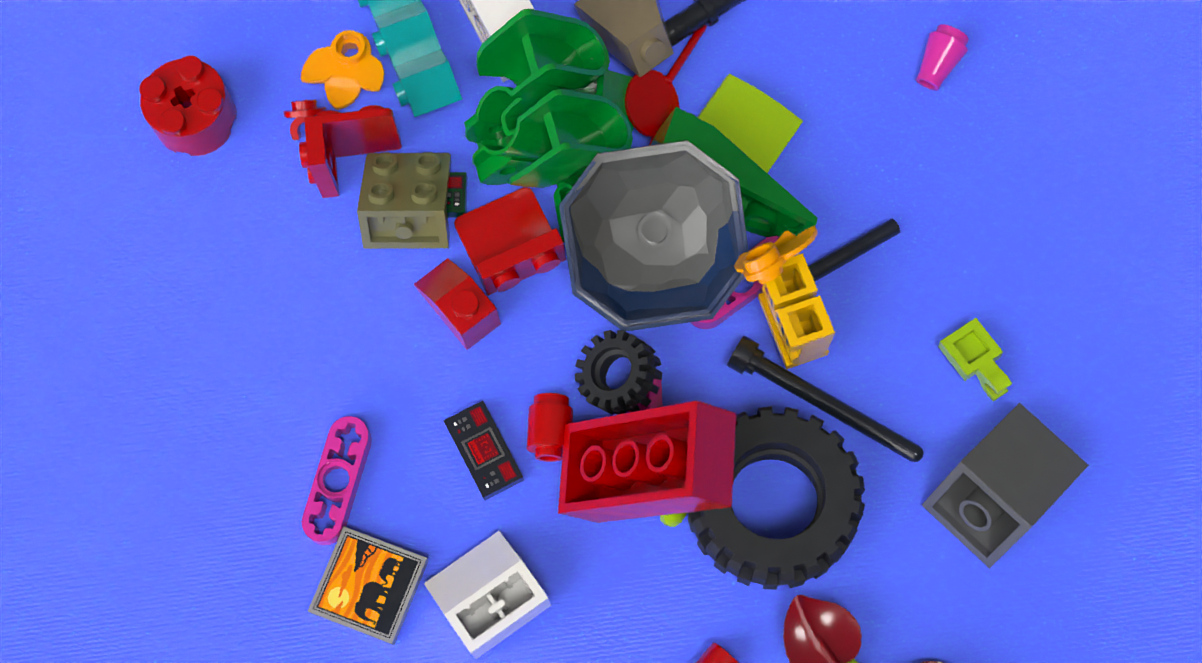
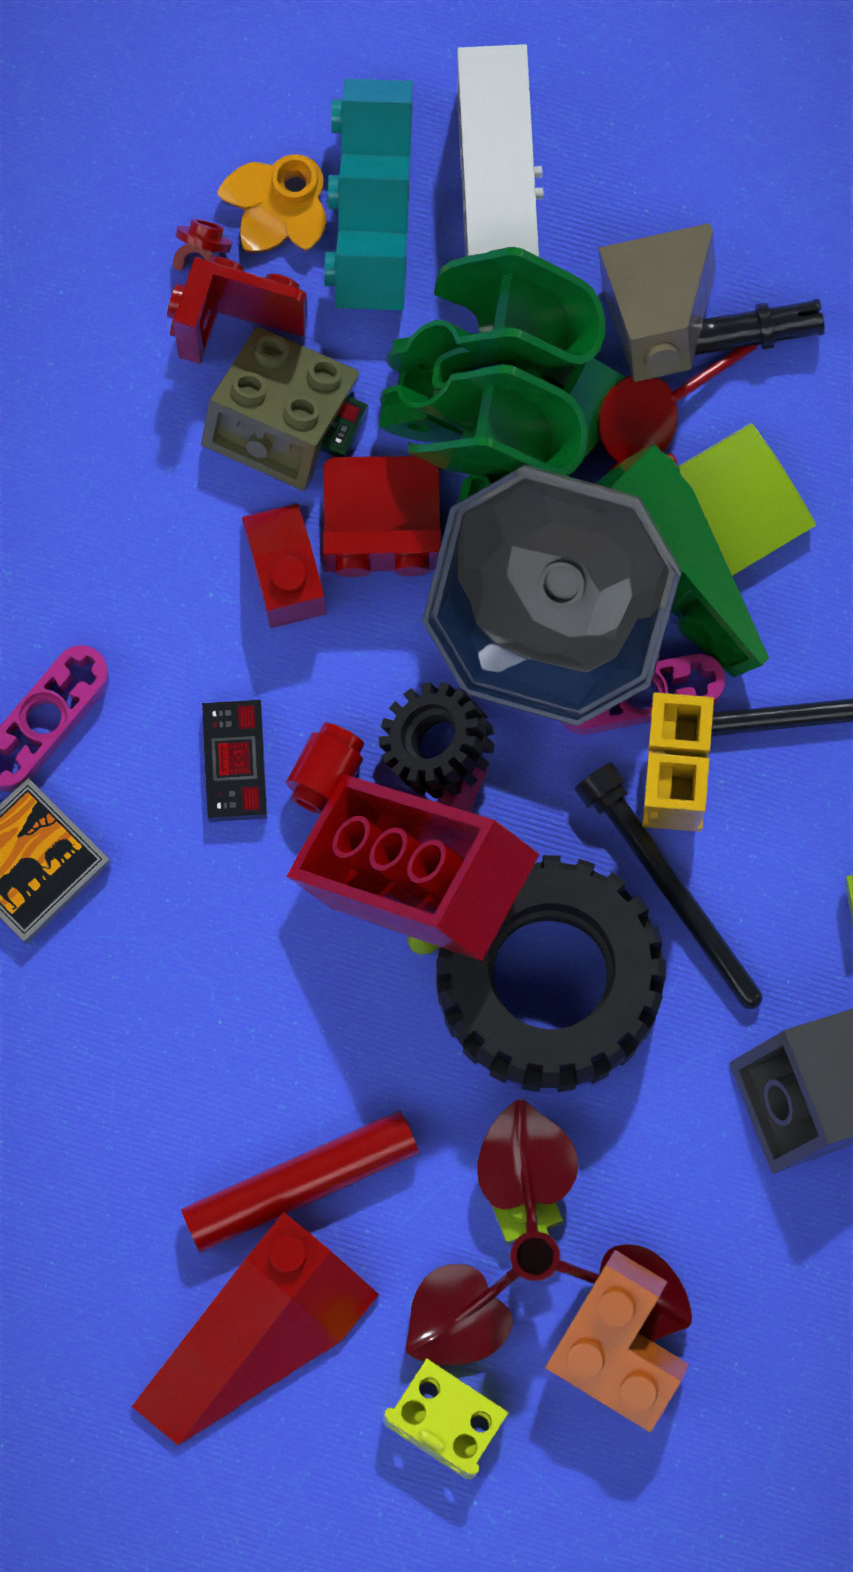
camera: 20 degrees right, 5 degrees up
red brick [139,55,237,156] -> none
white slope [424,531,551,659] -> none
light orange plate [734,226,818,284] -> none

